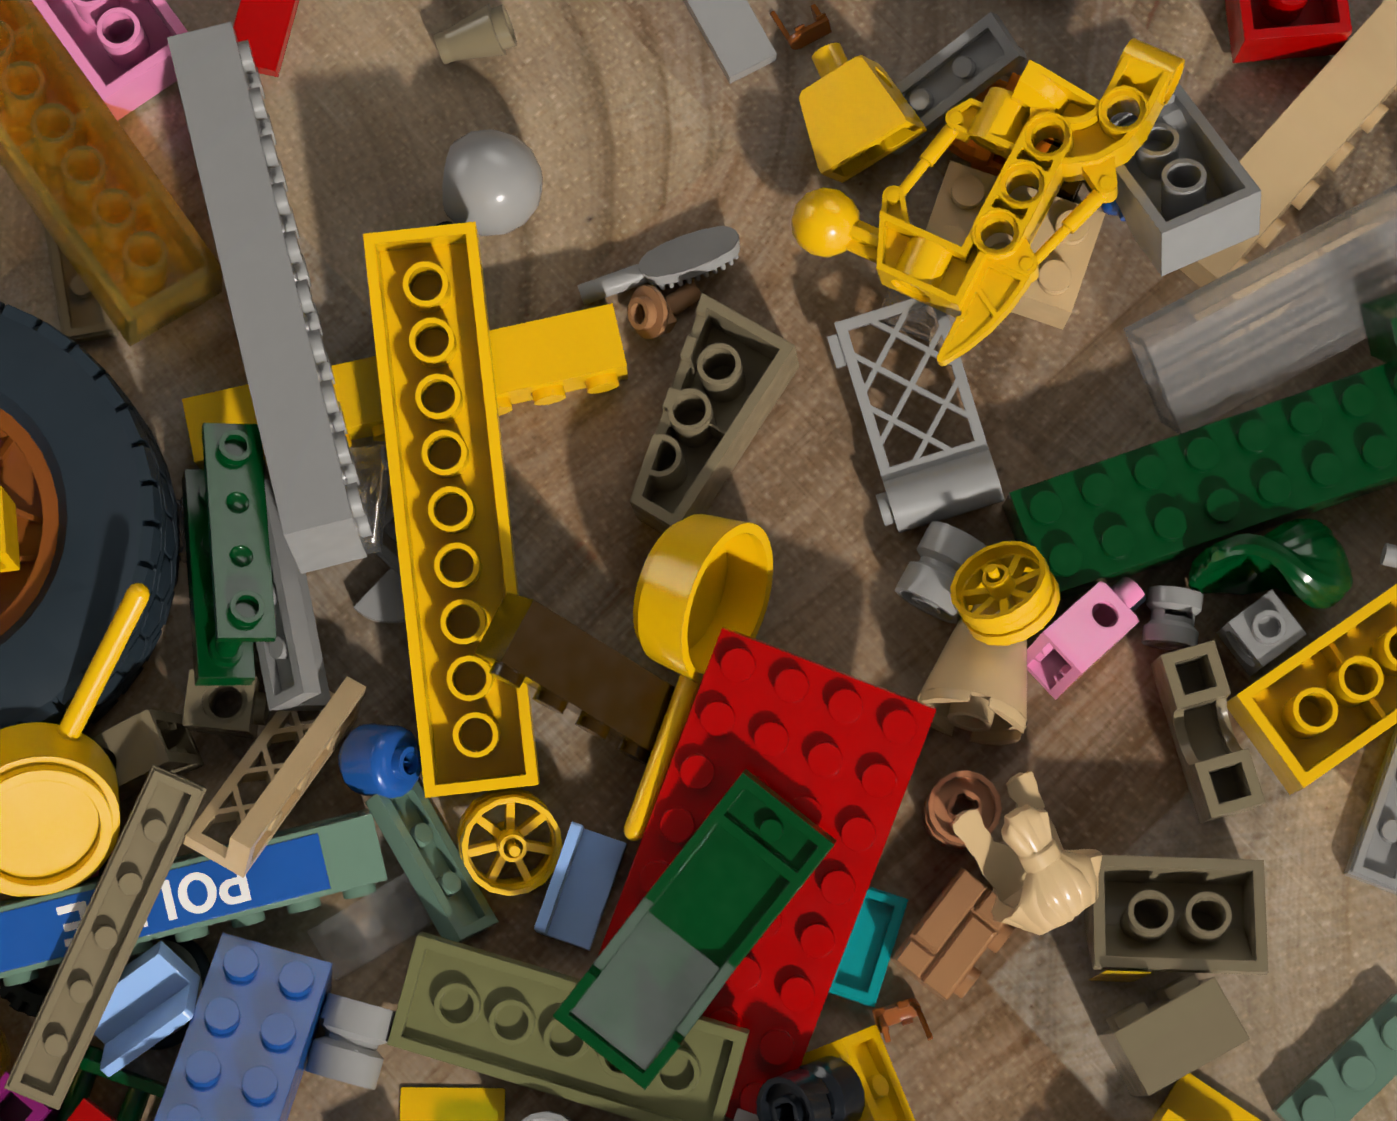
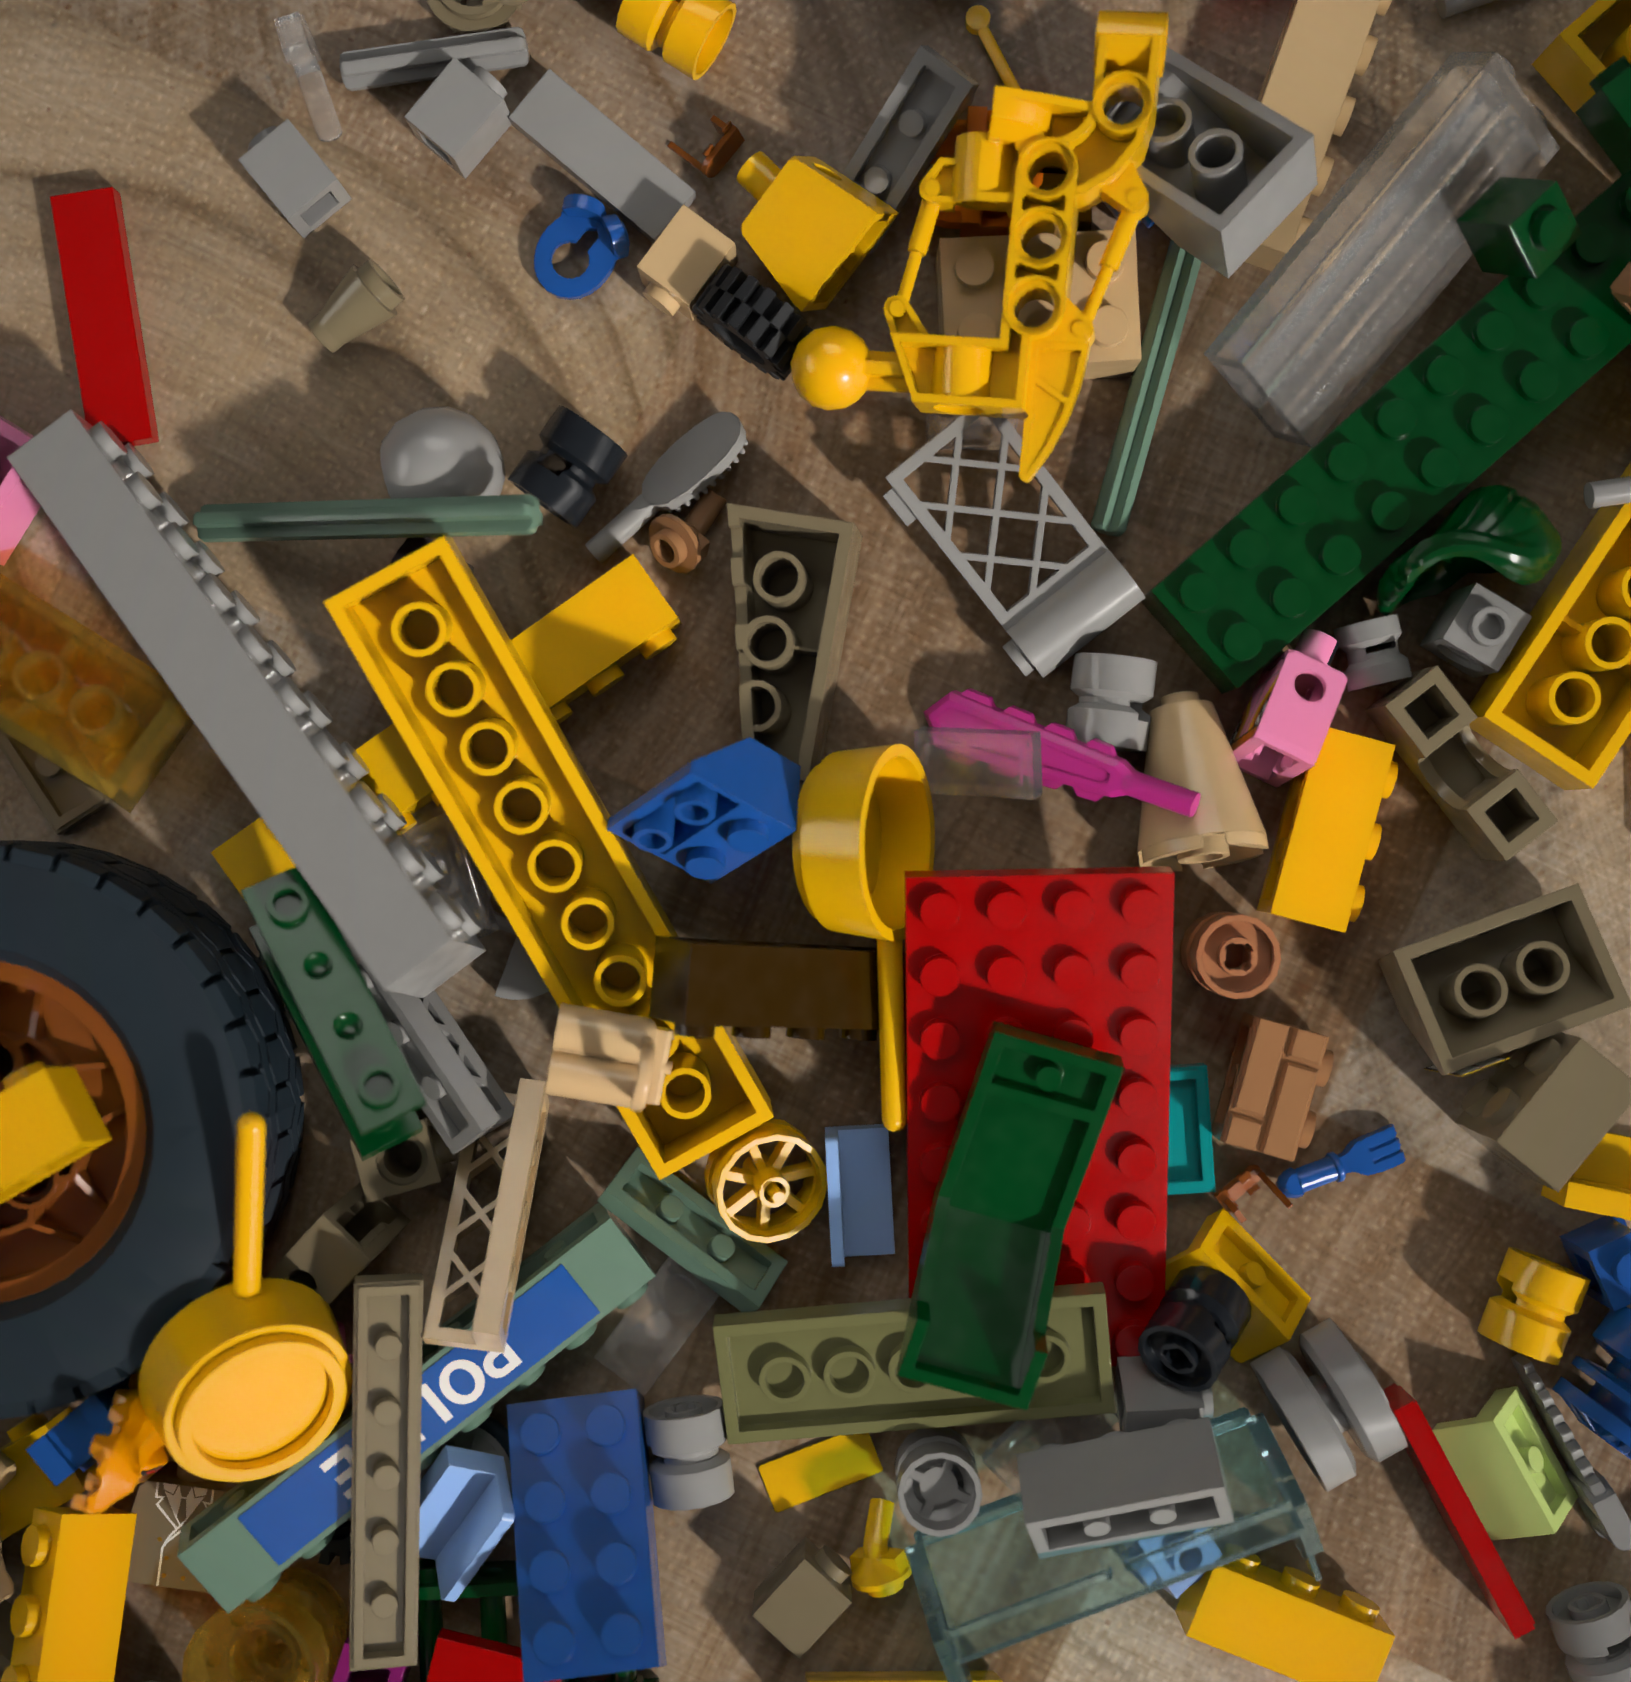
camera: 25 degrees left, 10 degrees up
blue head [338,723,422,798] -> none
yellow wheel [950,541,1060,646] -> none
tan piece [950,771,1102,935] -> none
none -> sand green axle [193,494,543,542]
none -> black wheel [508,405,628,529]
none -> blue piece [534,193,630,300]
none -> tan piece [544,1003,675,1111]
none -> blue slope [607,737,801,884]
none -> tan brick [637,204,738,321]
none -> black tyre [692,264,813,381]
none -> clear tile [914,726,1043,800]
none -> dark pink sword [923,688,1201,818]
none -> yellow hinge [965,5,1021,89]
none -> sand green axle [1091,239,1202,536]
none -> yellow brick [1256,727,1398,933]
none -> blue piece [1276,1124,1406,1198]

